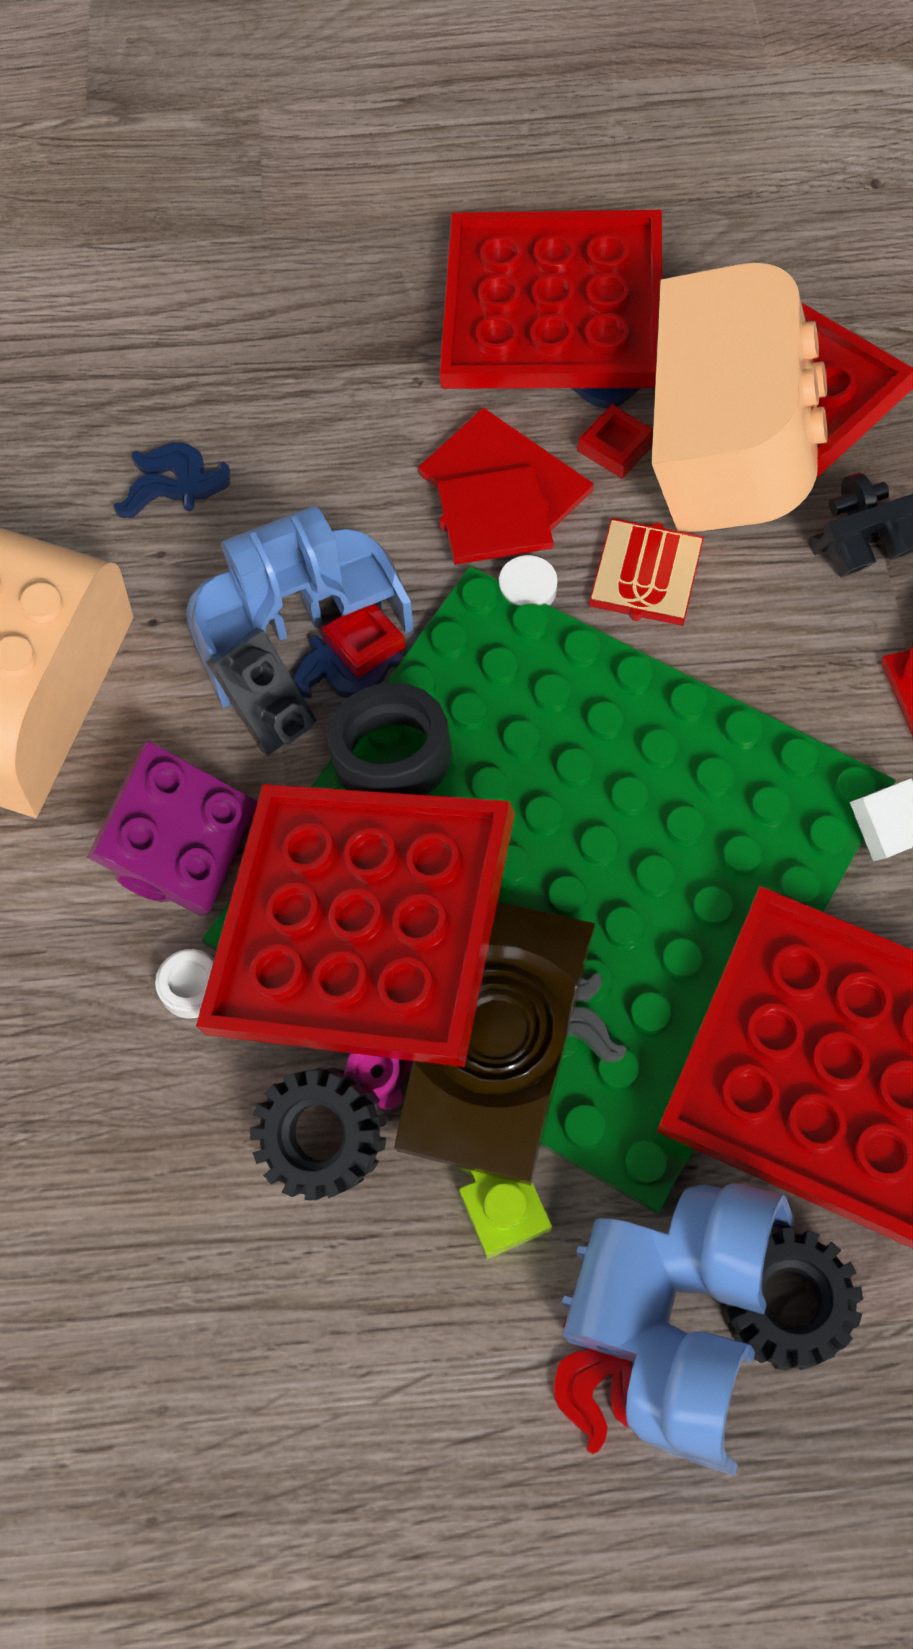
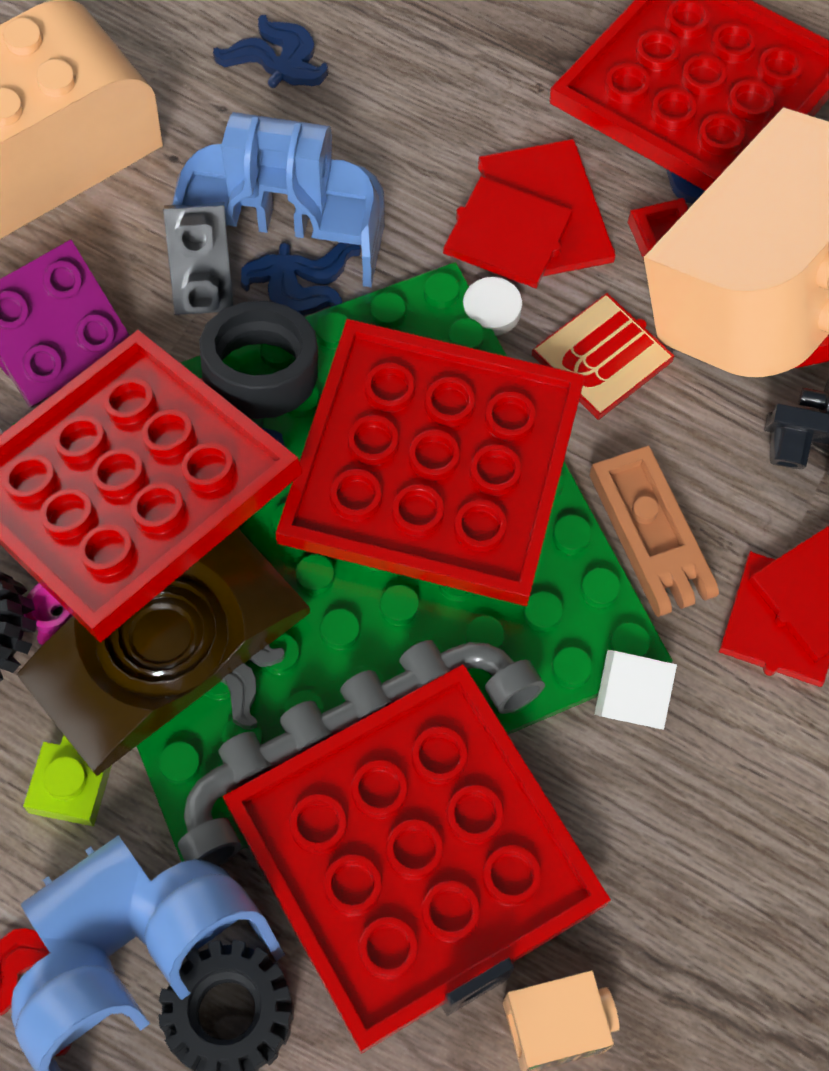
camera: 30 degrees right, 0 degrees up
red tile [321,603,406,679] -> none
none -> dark grey bar [178,640,545,866]
none -> red plate [275,319,585,606]
none -> nougat hinge [589,445,719,617]

